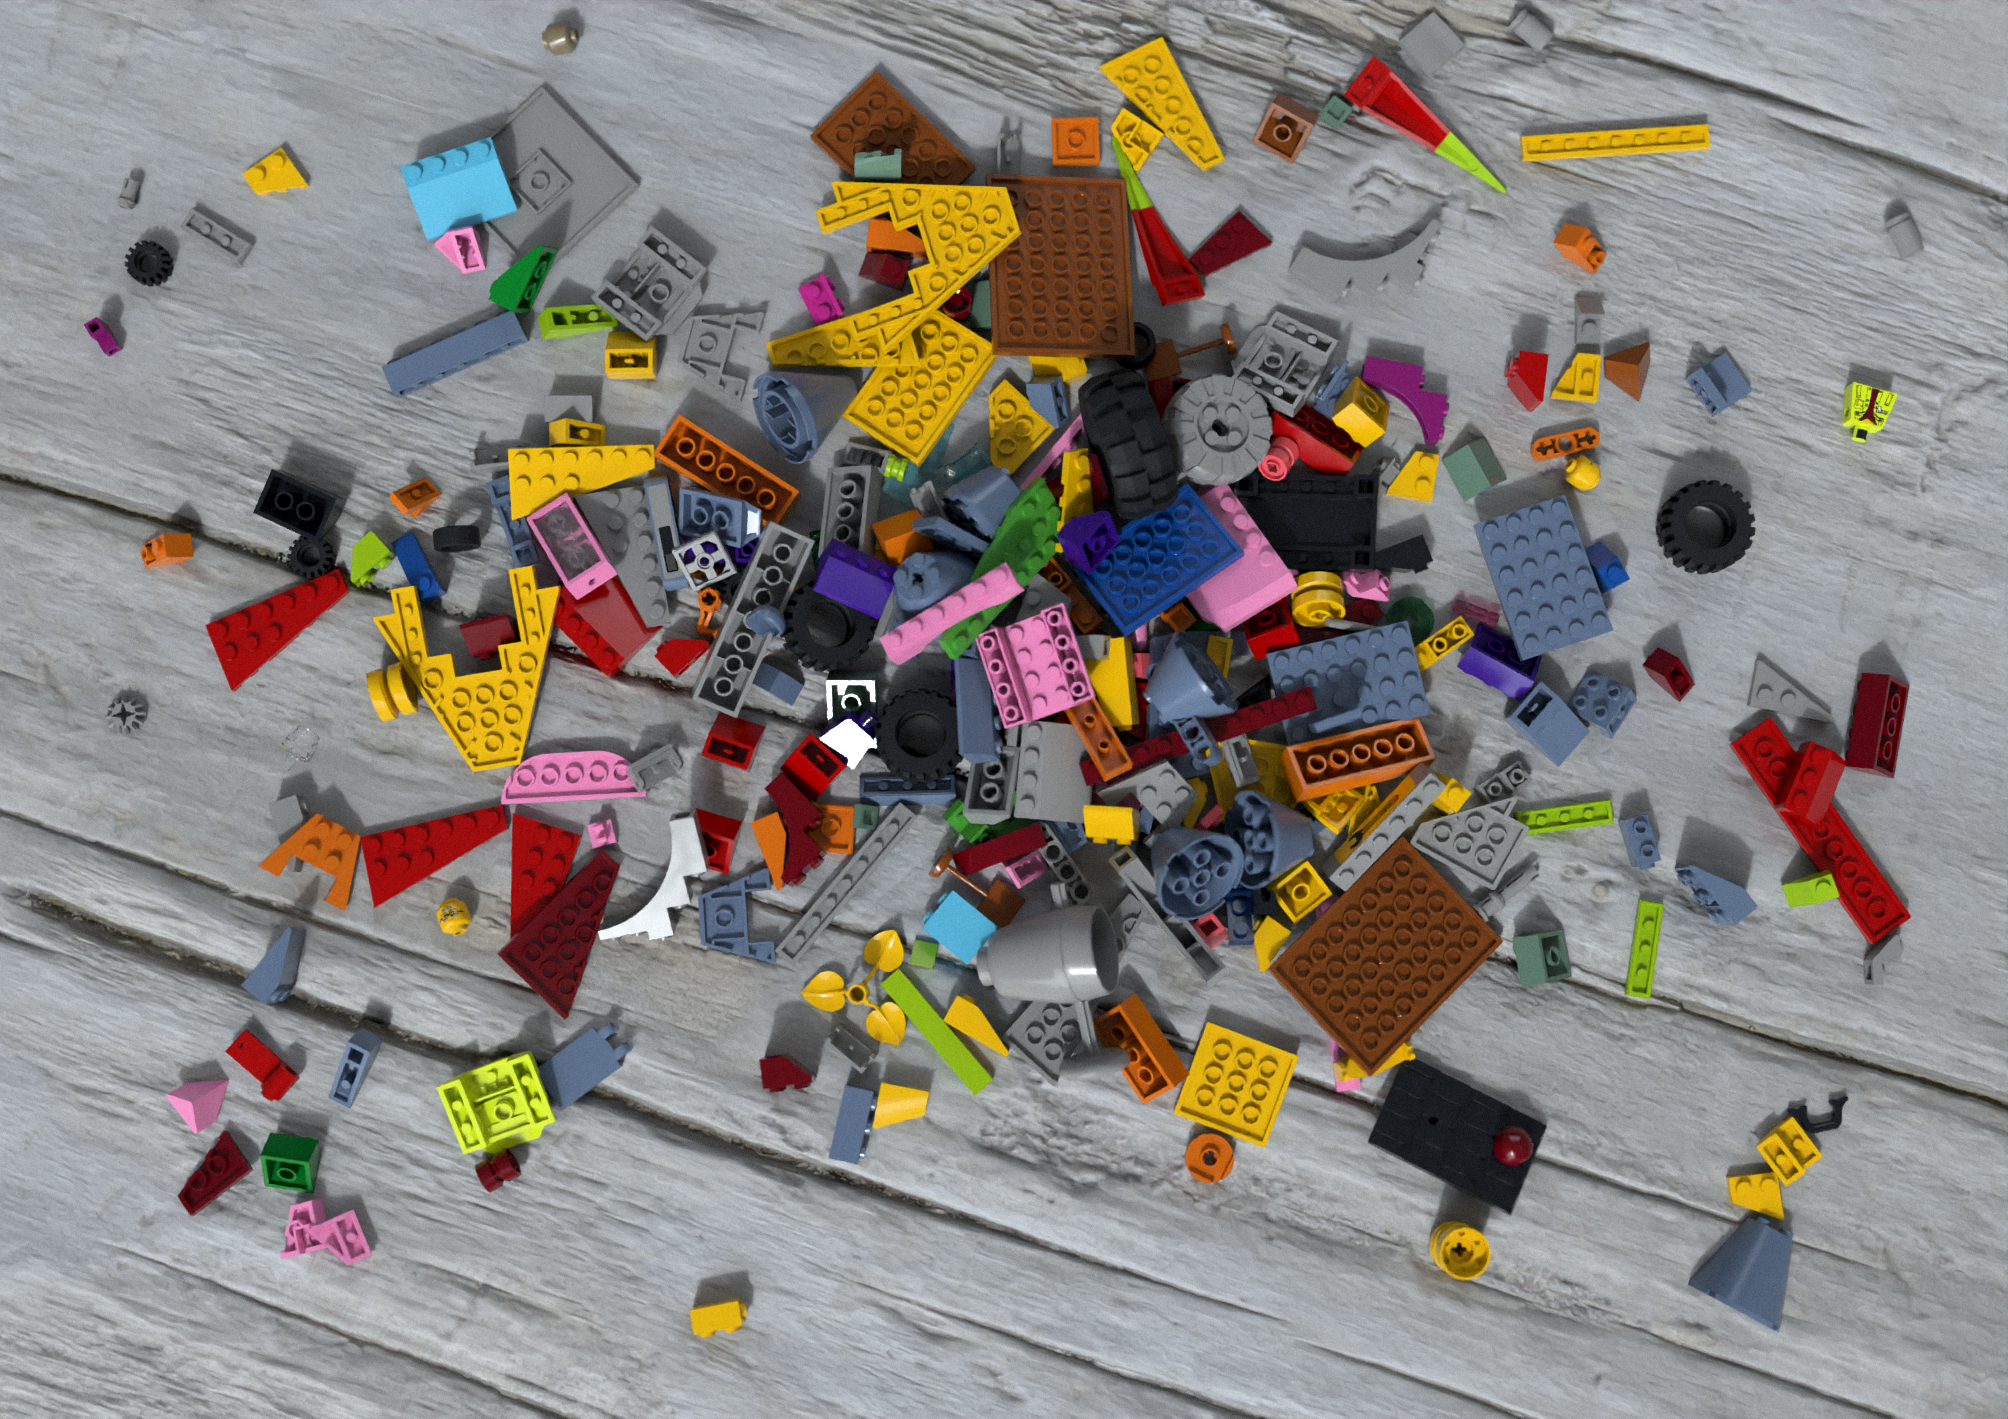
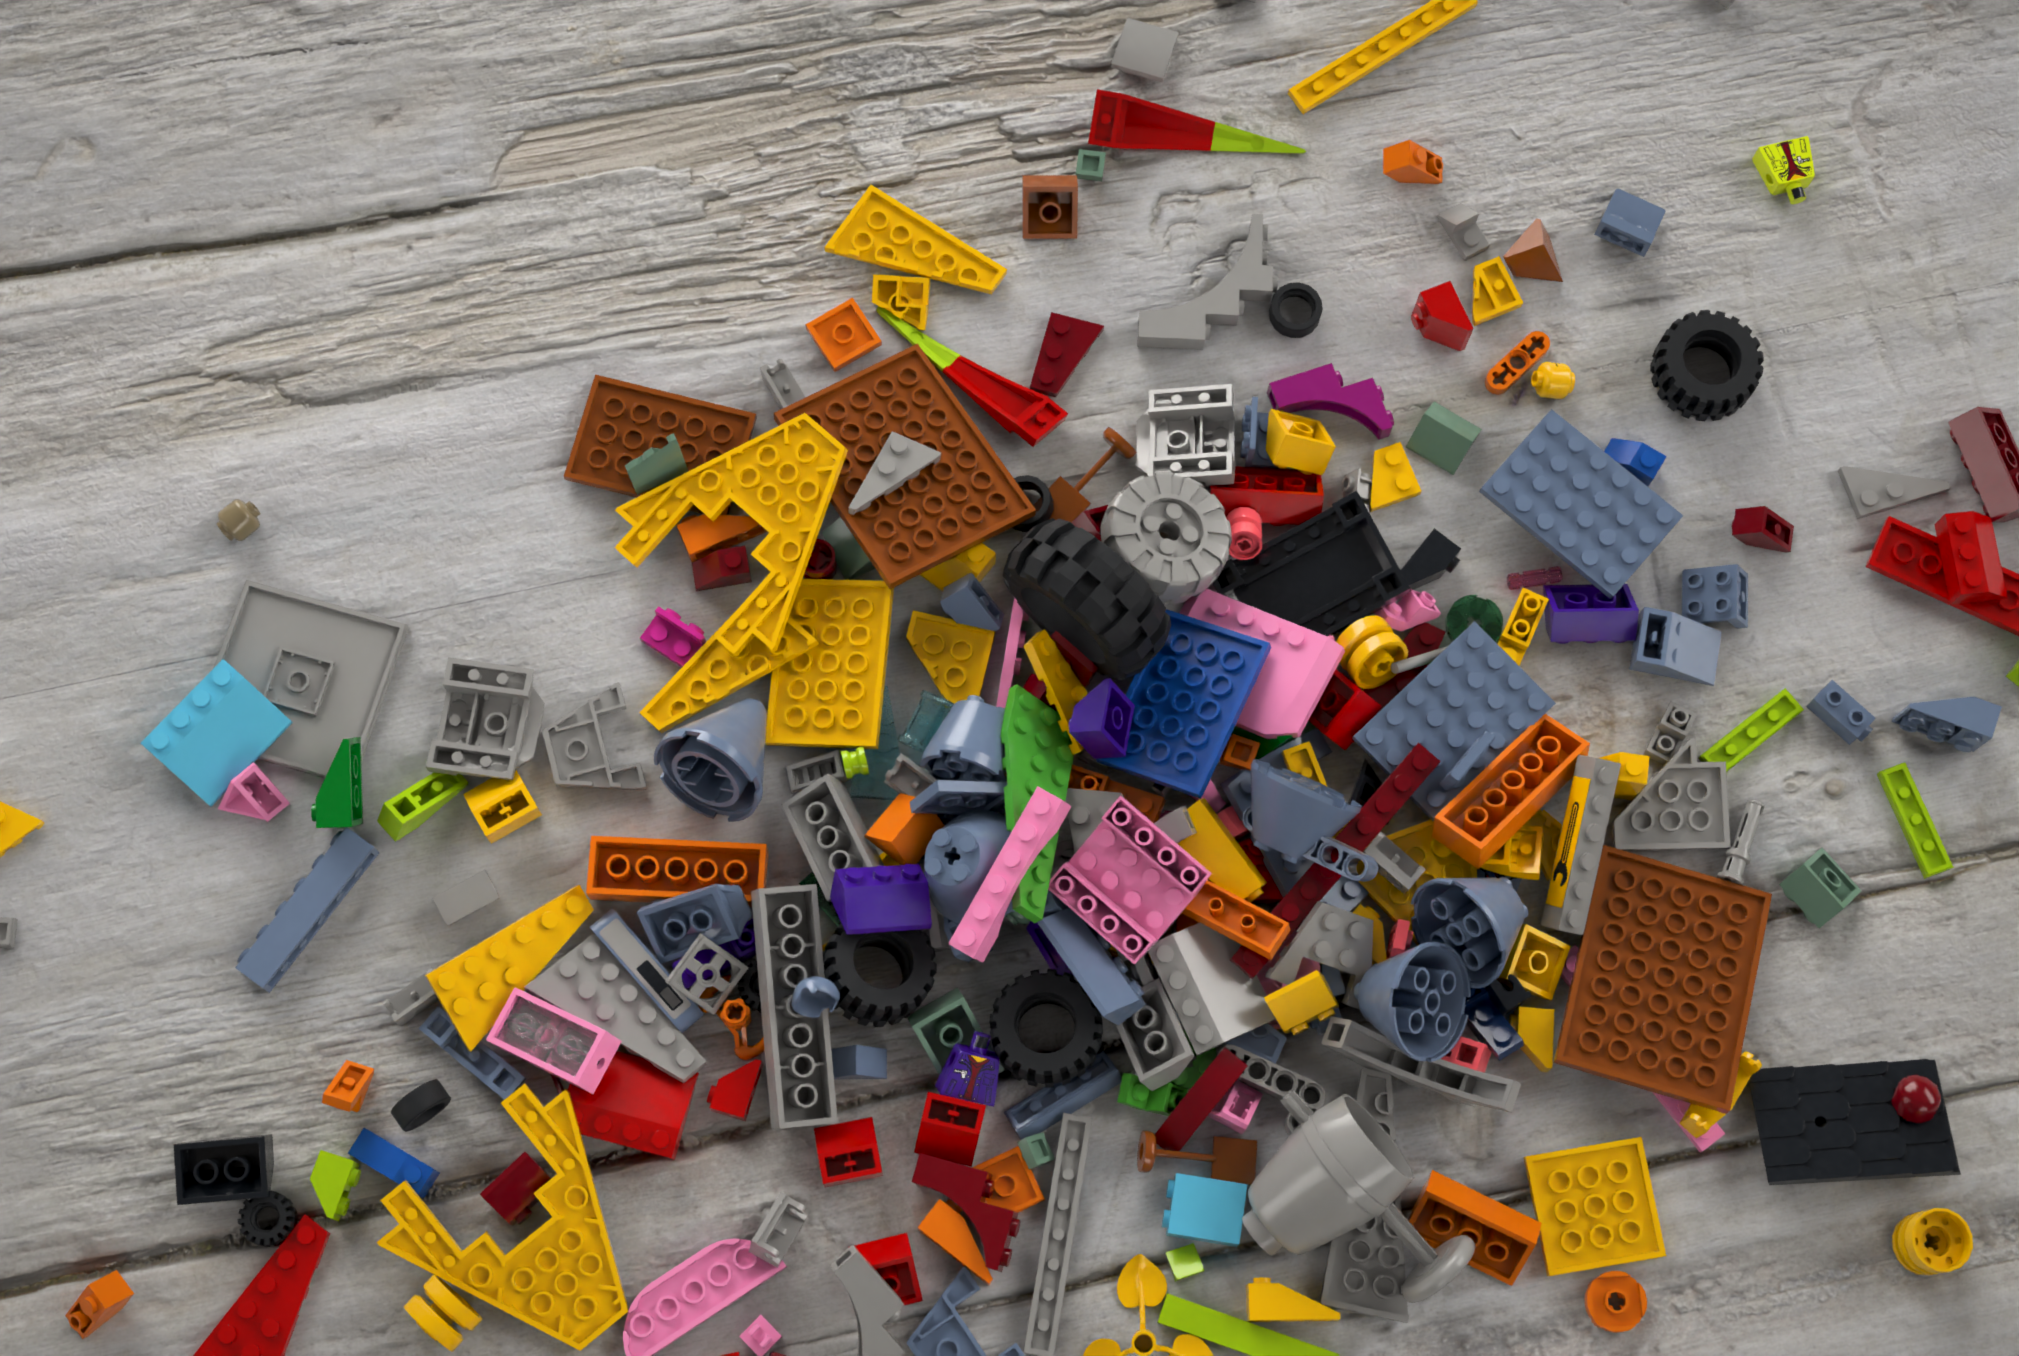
camera: 30 degrees left, 10 degrees down
yellow slope [549,418,605,447] -> none
none -> light grey wing [848,431,941,515]
none -> black tyre [1269,282,1323,338]

